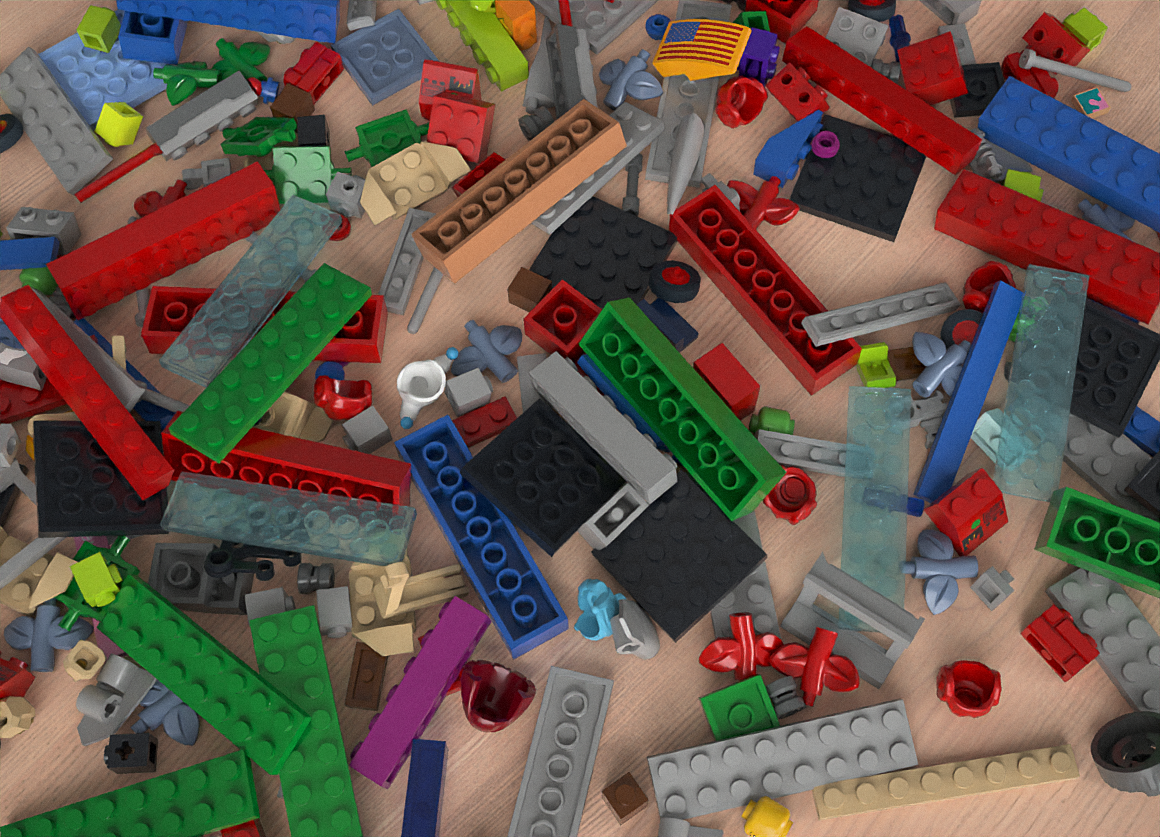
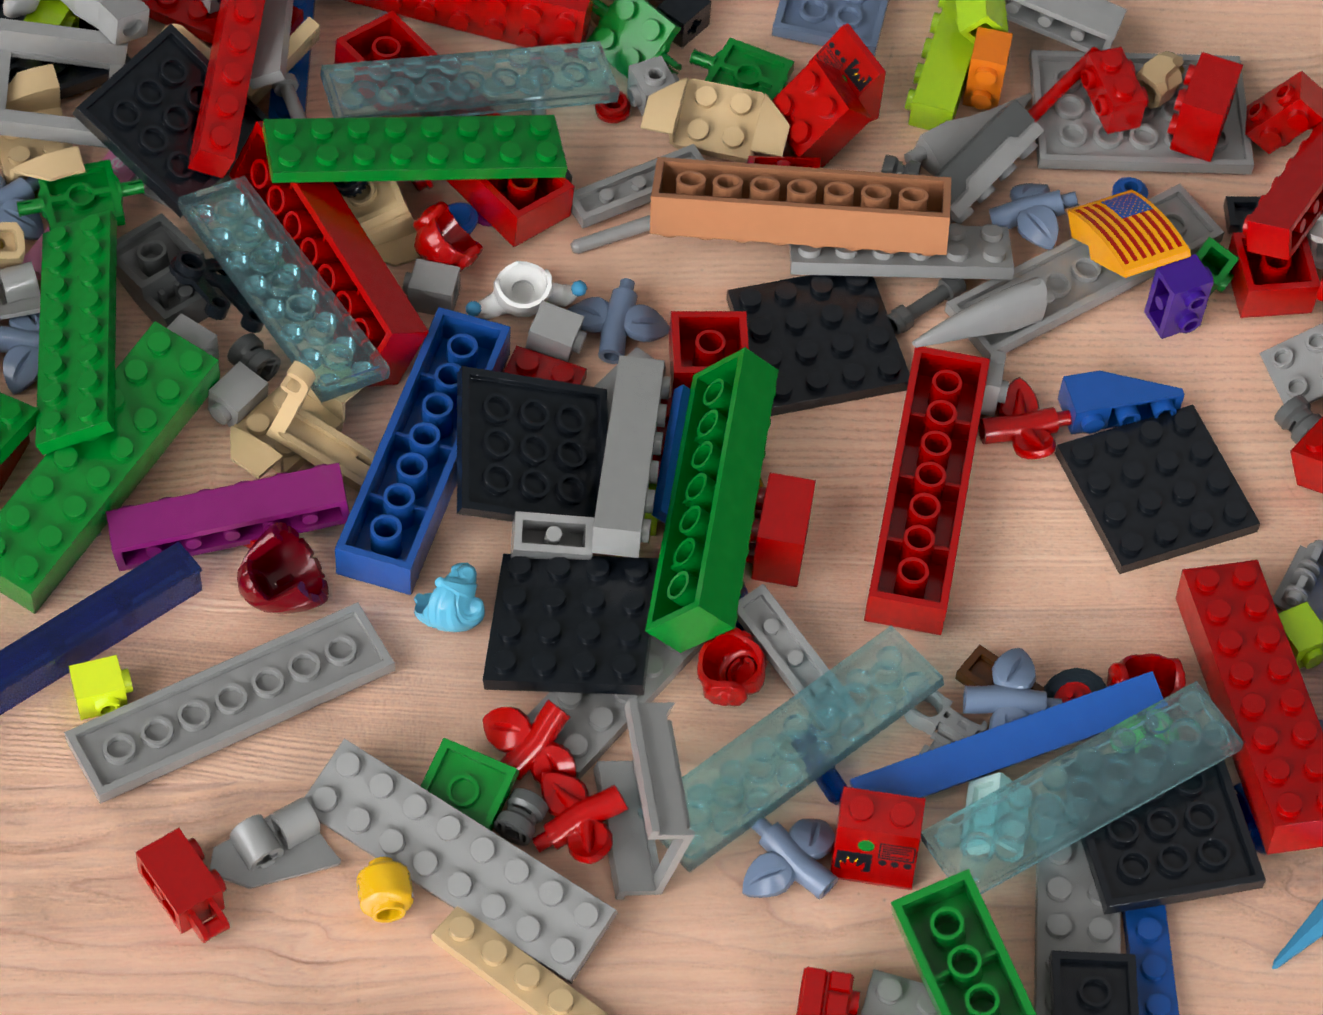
camera: 40 degrees right, 10 degrees down
lime brick [69,552,123,607] -> none
reddish brown plate [344,642,388,711] -> none
reddish brown brick [507,267,552,312] -> none
reddish brown brick [602,772,649,826] -> none
light grey panel [610,599,660,660] -> none
dark blue panel [637,298,699,353] -> none
black wheel [649,260,701,303] -> none
red hair [715,76,768,129] -> none
bright green head [749,406,795,437] -> none
red brick [765,62,830,122] -> none
red brick [782,26,983,176] -> none
light grey tile [801,282,961,347] -> none
magenta plate [811,131,840,158] -> none
lime bracket [857,342,896,391] -> none
red hair [936,660,1002,718] -> none
light grey tile [970,566,1015,611] -> none

